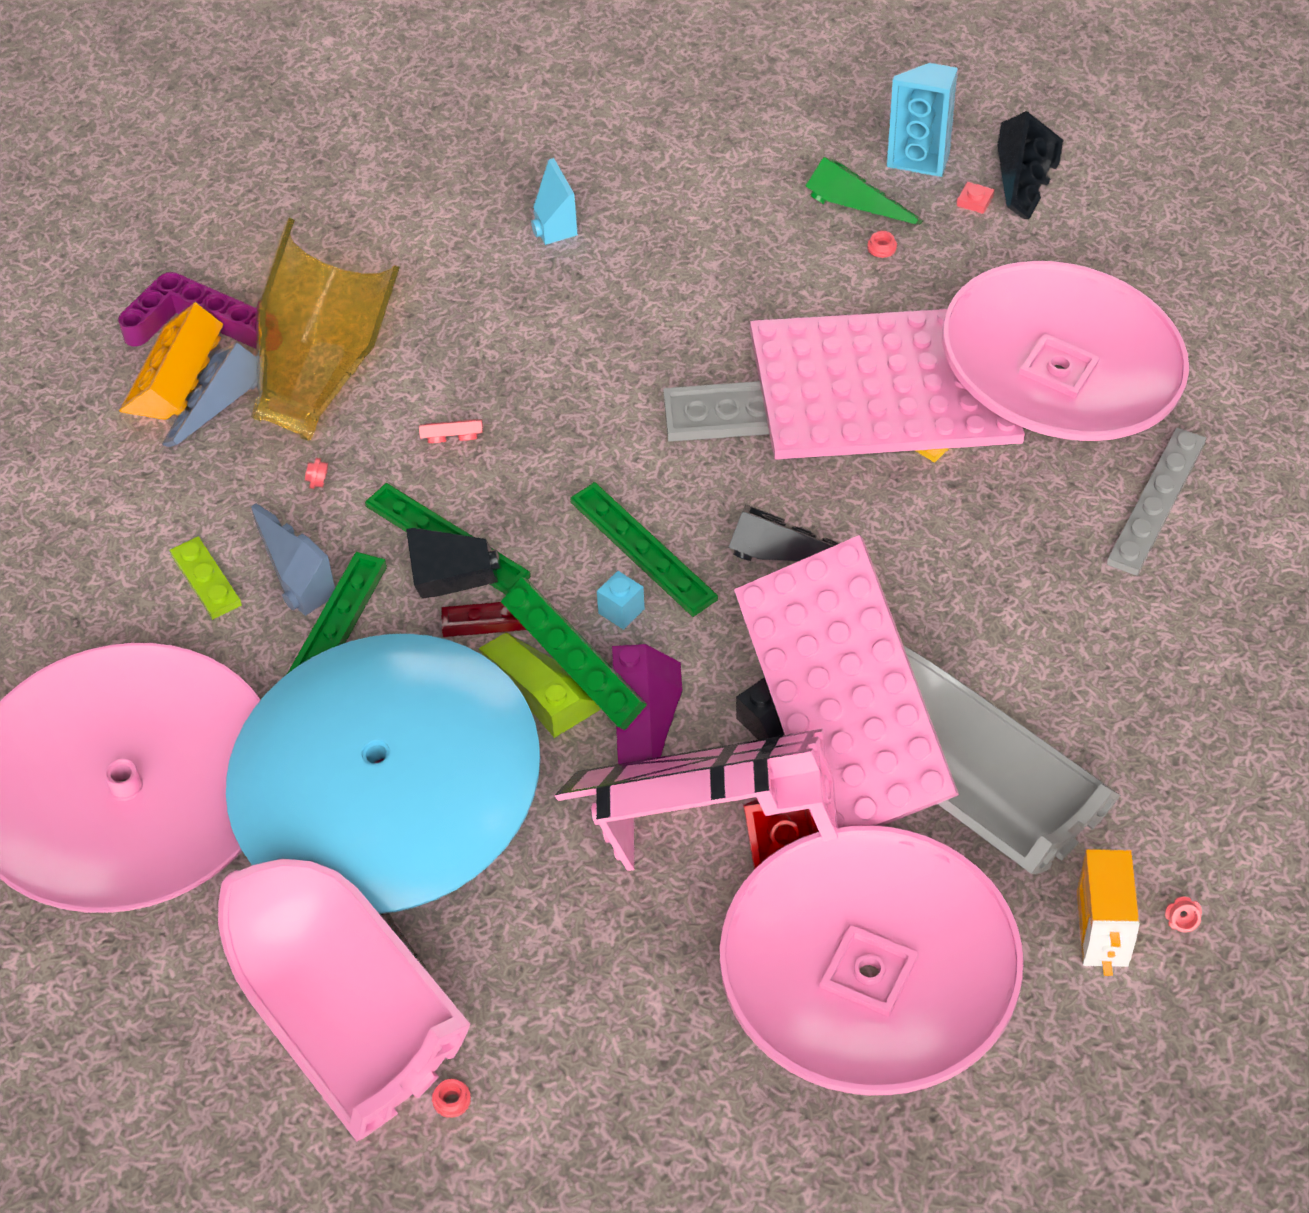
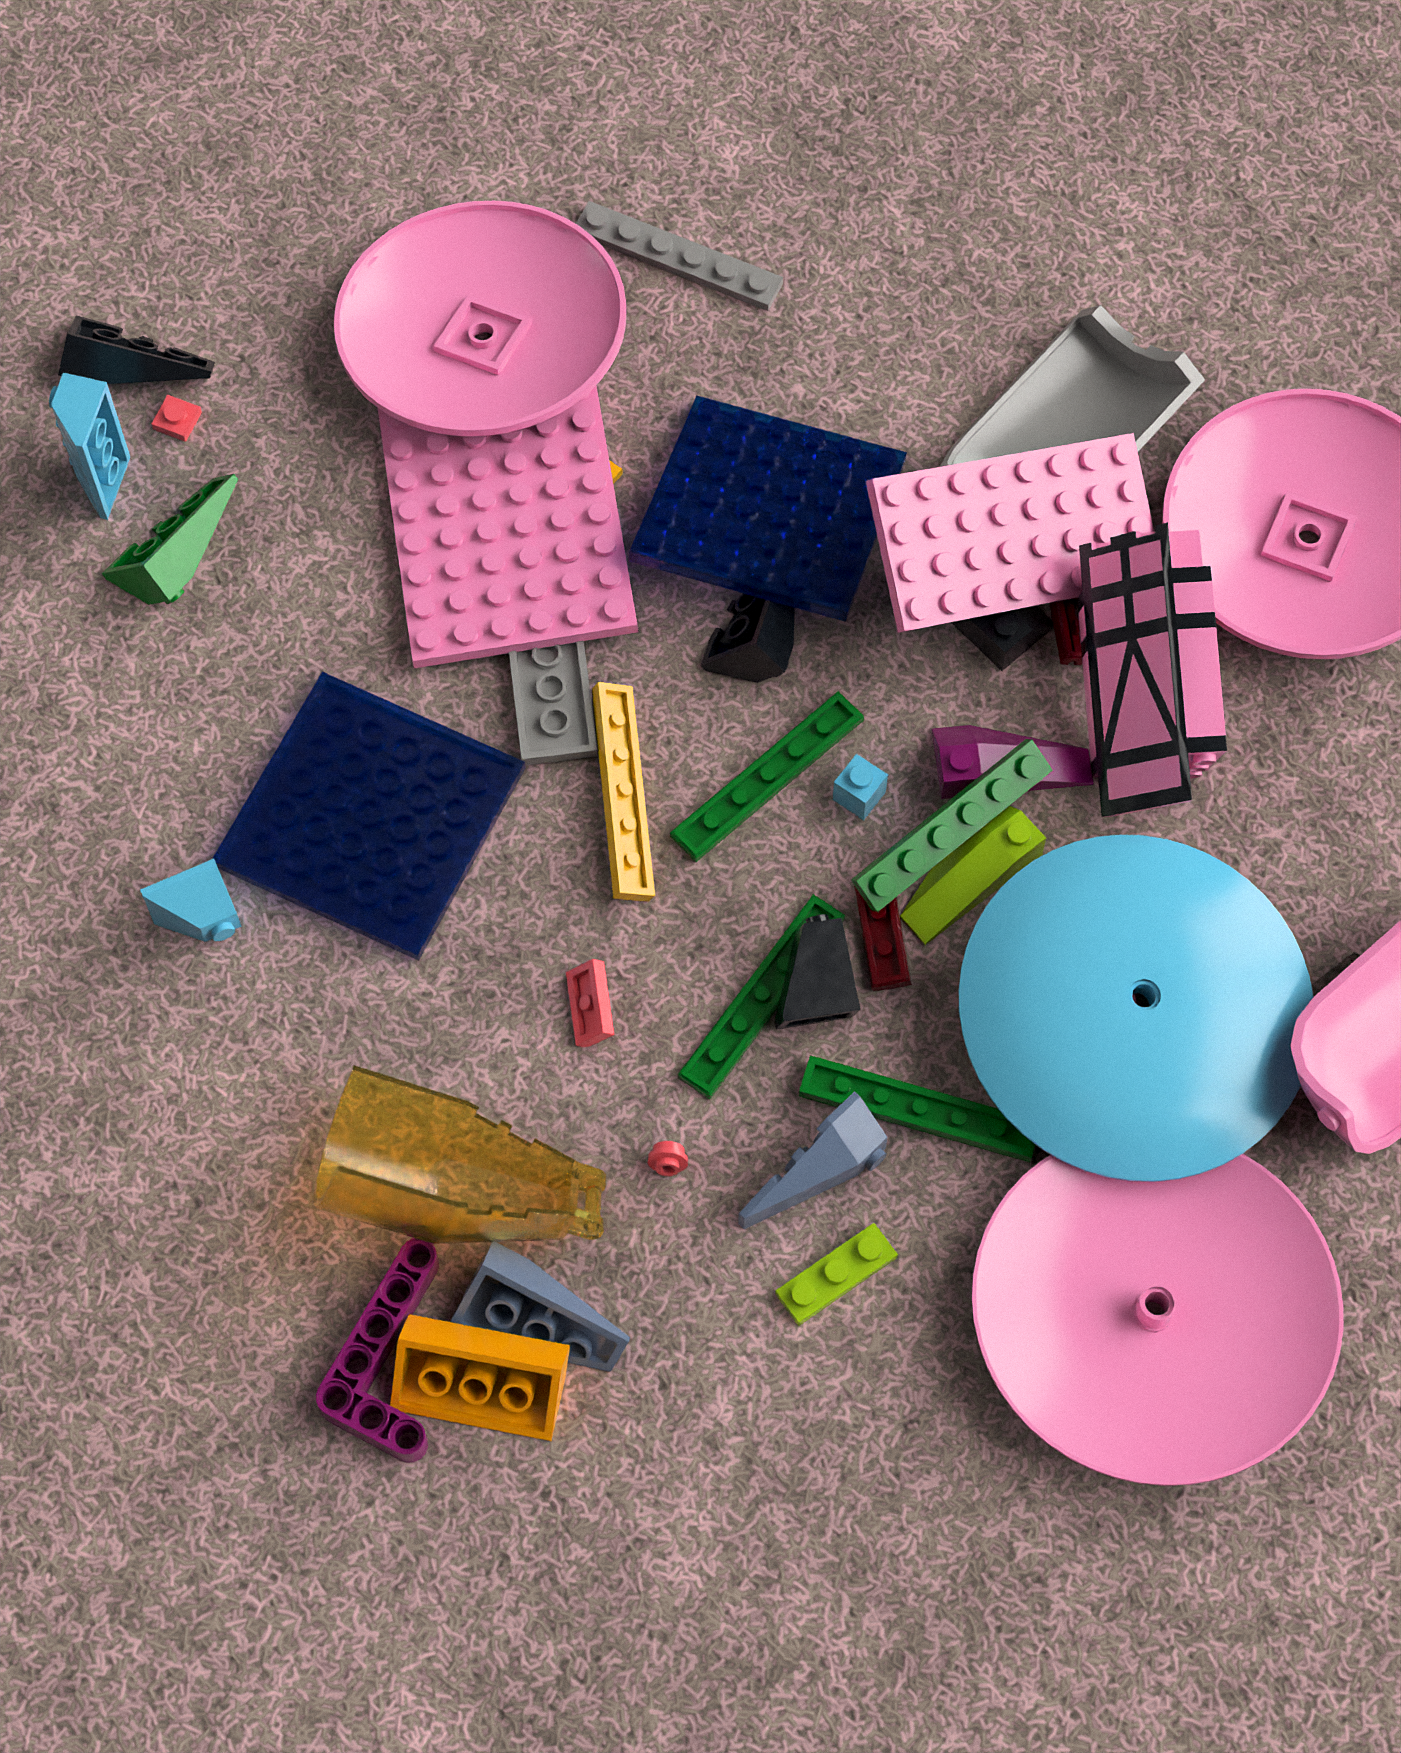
camera: 95 degrees left, 15 degrees up
coral plate [868,231,897,258] -> none
light orange piece [1077,849,1139,976] -> none
coral plate [1165,896,1202,932] -> none
none -> clear blue plate [211,672,526,961]
none -> yellow plate [592,682,655,902]
none -> clear blue plate [628,395,907,622]

